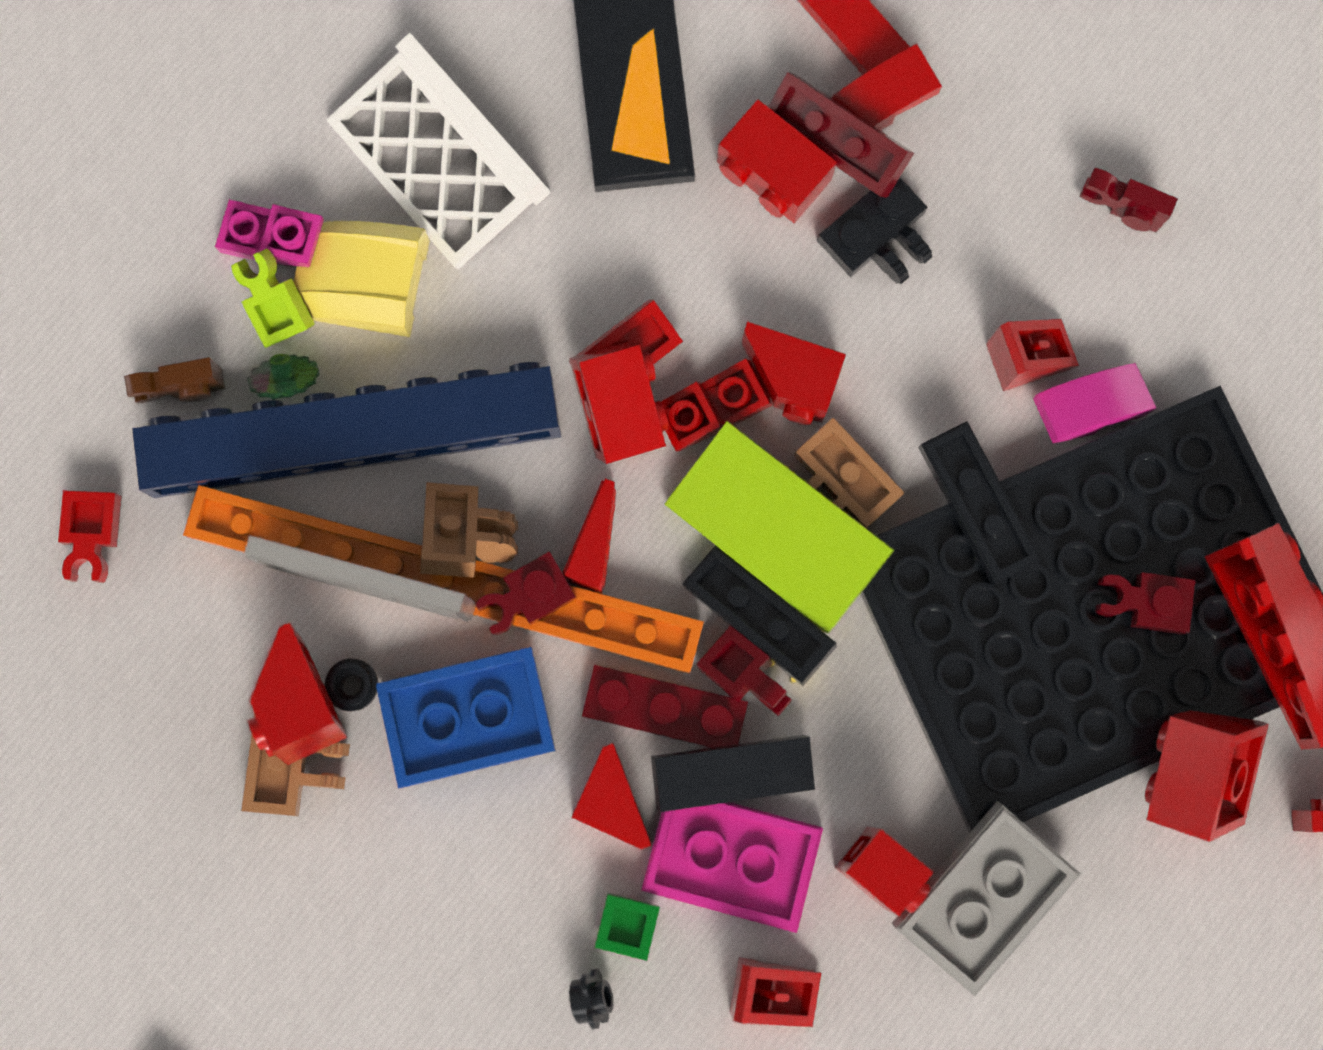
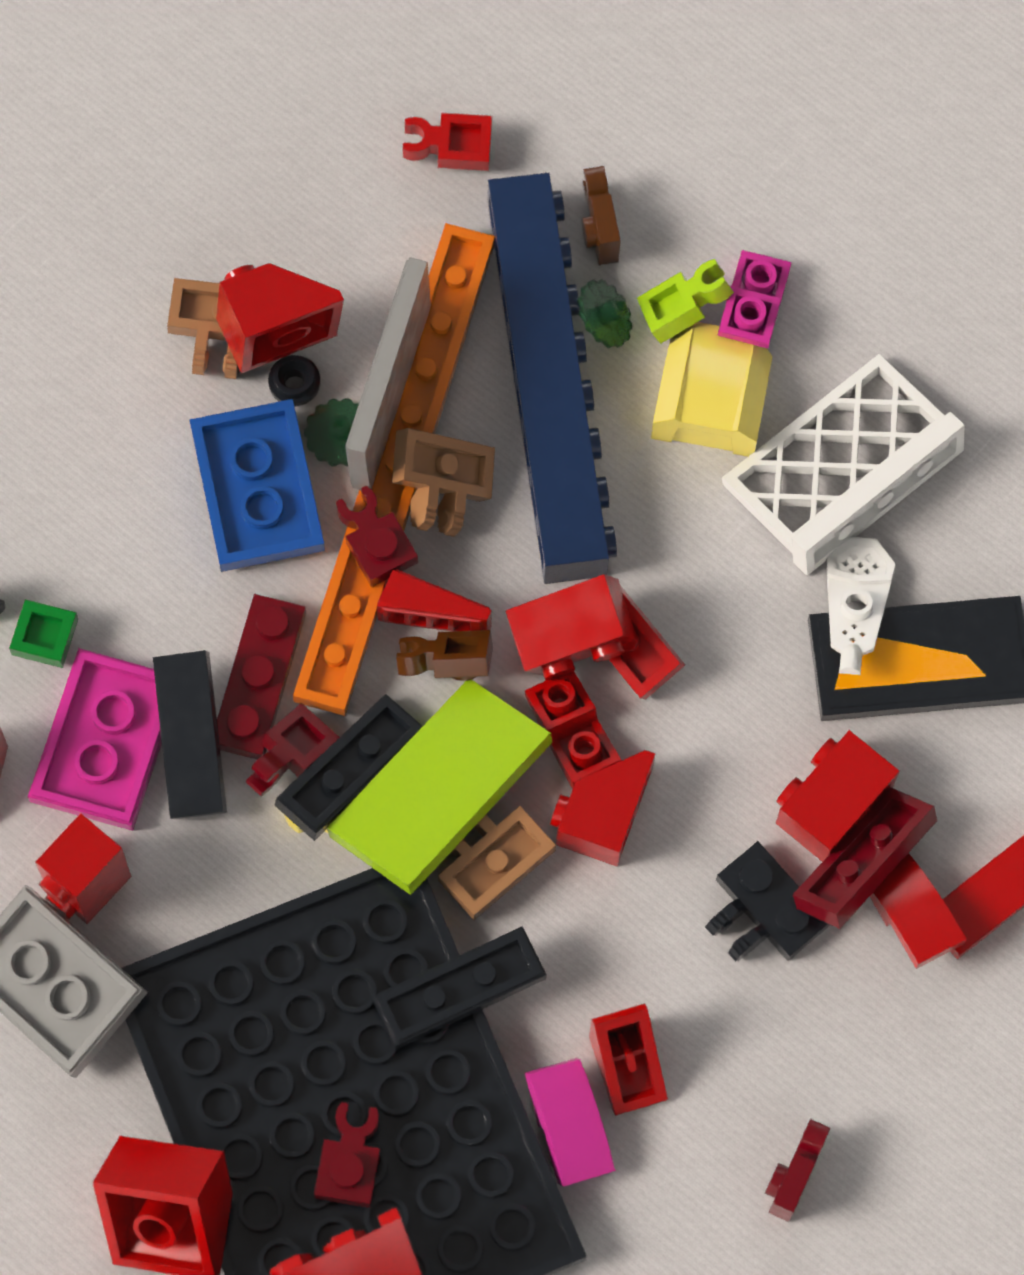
camera: 90 degrees right, 10 degrees down
red slope [571,743,652,850] -> none
none -> clear green piece [304,398,359,467]
none -> reddish brown plate [396,630,493,681]
none -> white piece [826,536,896,675]

